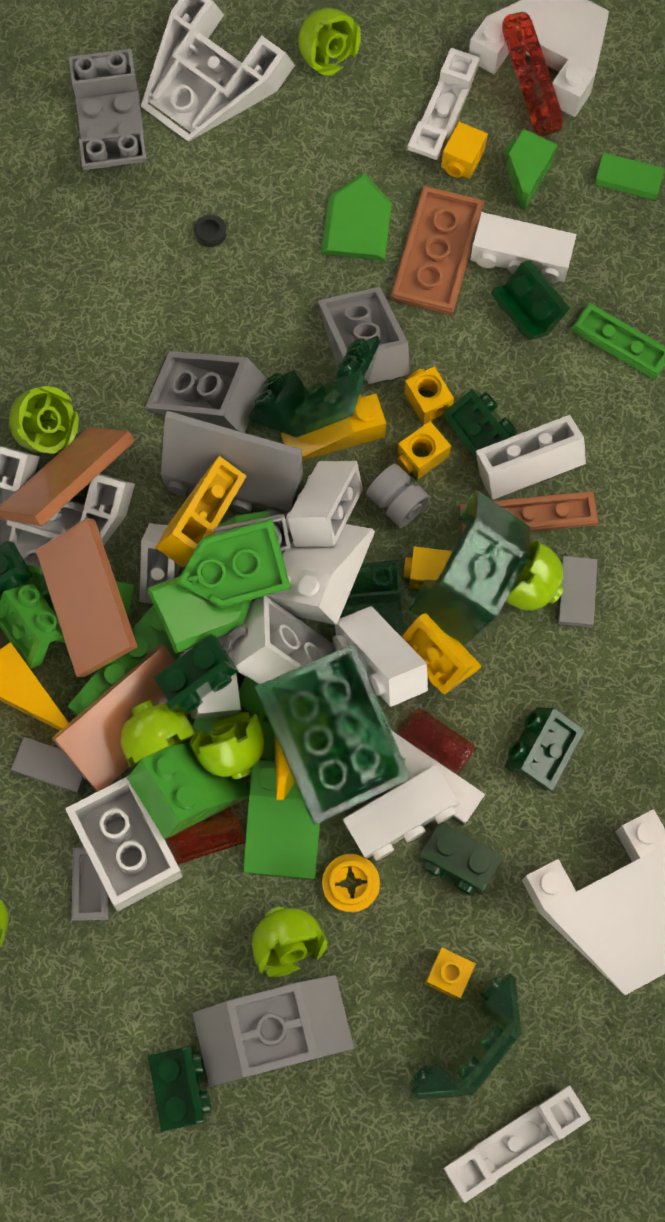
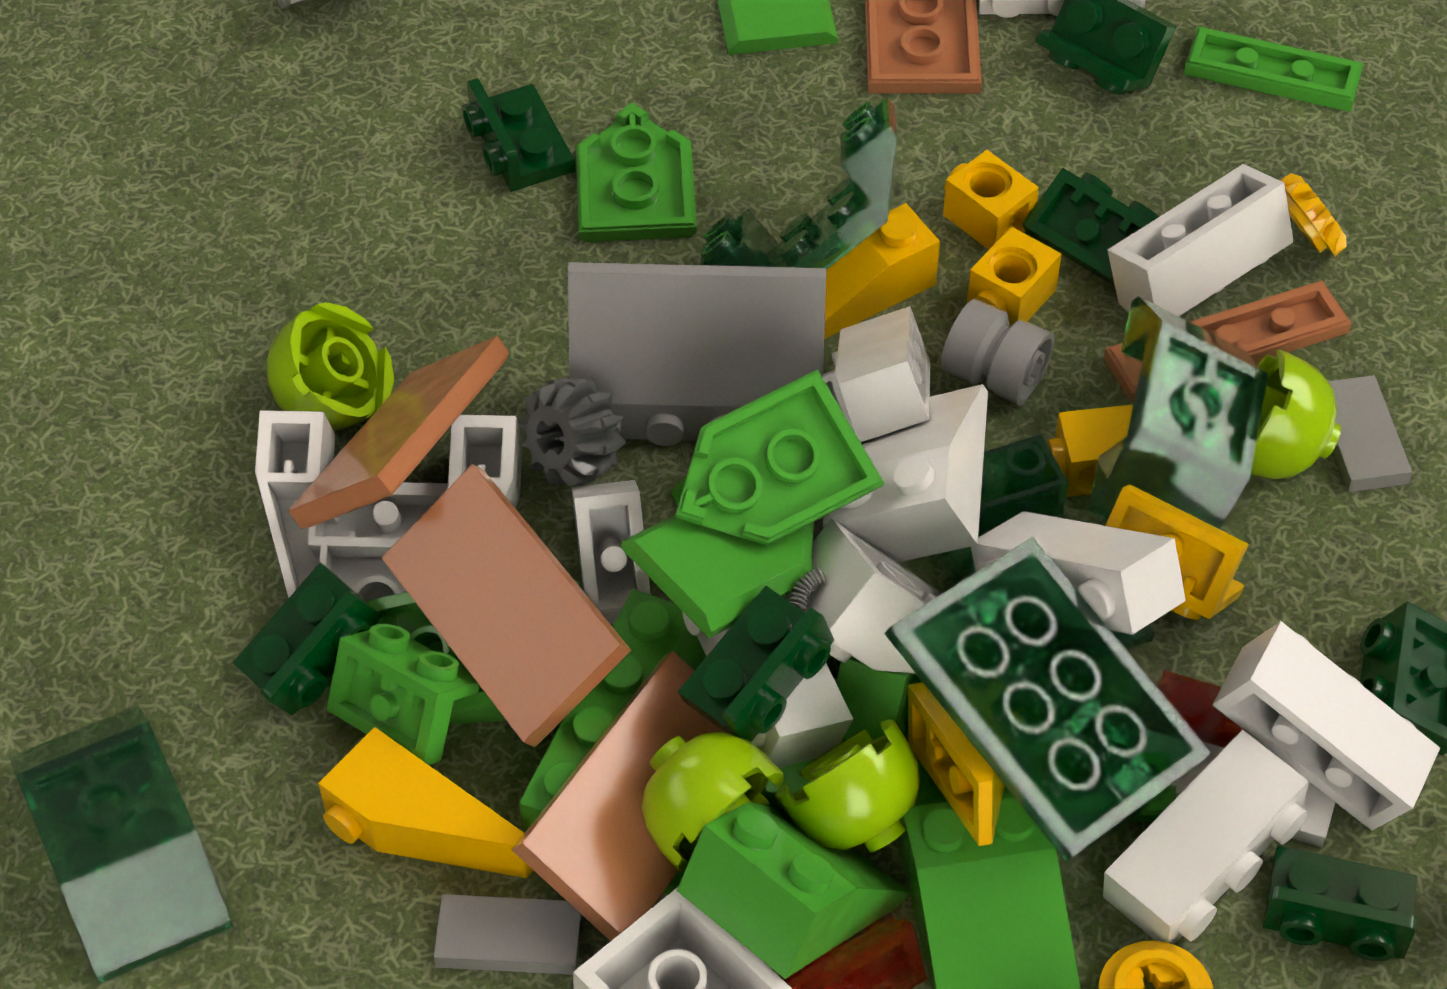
camera: 15 degrees left, 20 degrees down
light grey slope [145,351,267,433] -> none
yellow slope [155,455,247,567] -> none
pearl dark grey tile [194,215,227,247] -> none
light grey slope [318,287,410,389] -> none
none -> dark green bracket [462,78,575,192]
none -> dark grey gear [518,377,626,486]
none -> bright green tile [576,102,697,242]
none -> white brick [1212,621,1440,831]
none -> yellow gear [1280,173,1347,258]

